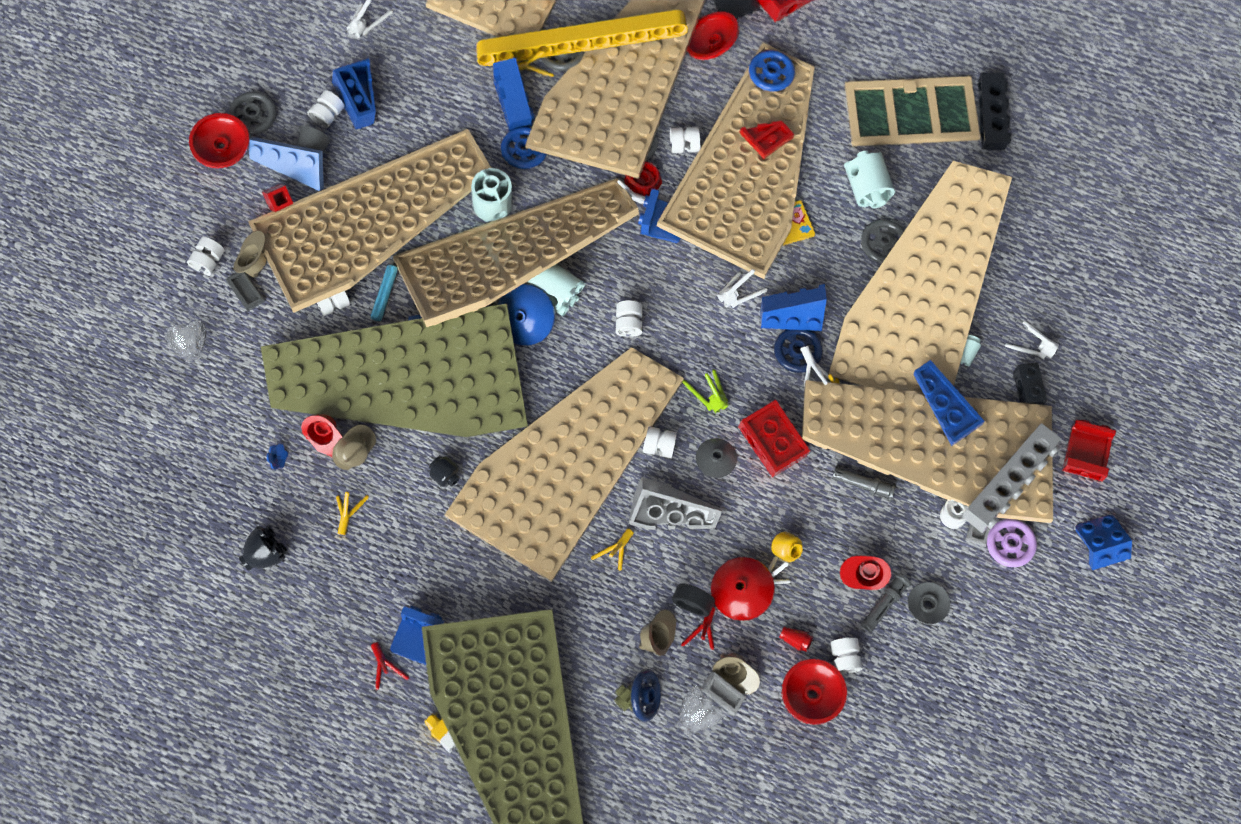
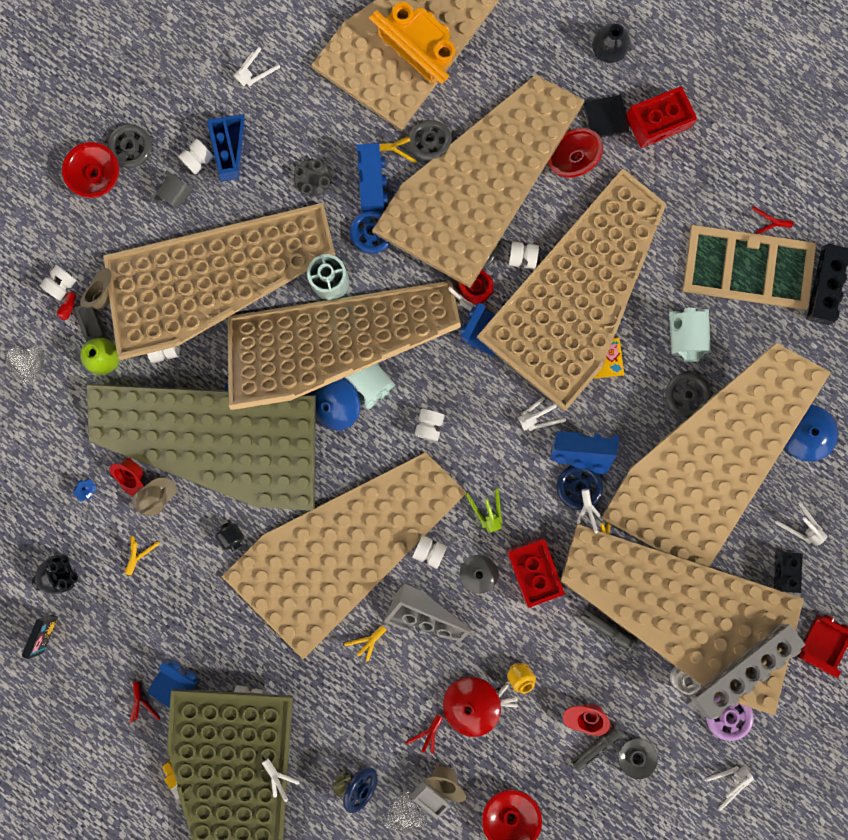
camera: 25 degrees right, 15 degrees up
wing [249,137,324,191] -> none
red brick [262,184,294,212] -> none
medium azure axle [371,265,398,321] -> none
yellow beam [476,10,688,66] -> none
dark tan piece [639,610,677,656] -> none
black tyre [672,583,715,617] -> none
red wing [739,120,794,159] -> none
blue plate [749,50,795,92] -> none
red cone [779,626,813,652] -> none
white wheel [831,638,863,674] -> none
blue wing [913,360,985,446] -> none
light aqua cone [960,335,981,367] -> none
blue bracket [1075,515,1132,570] -> none
none -> black tile [22,614,58,659]
none -> red arm [57,292,76,320]
none -> lime piece [80,338,120,375]
none -> white plant [262,758,300,802]
none -> dark grey dish [294,159,331,197]
none -> white plant [705,765,754,811]
none -> red plant [752,206,793,234]
none -> blue dish [784,405,838,462]

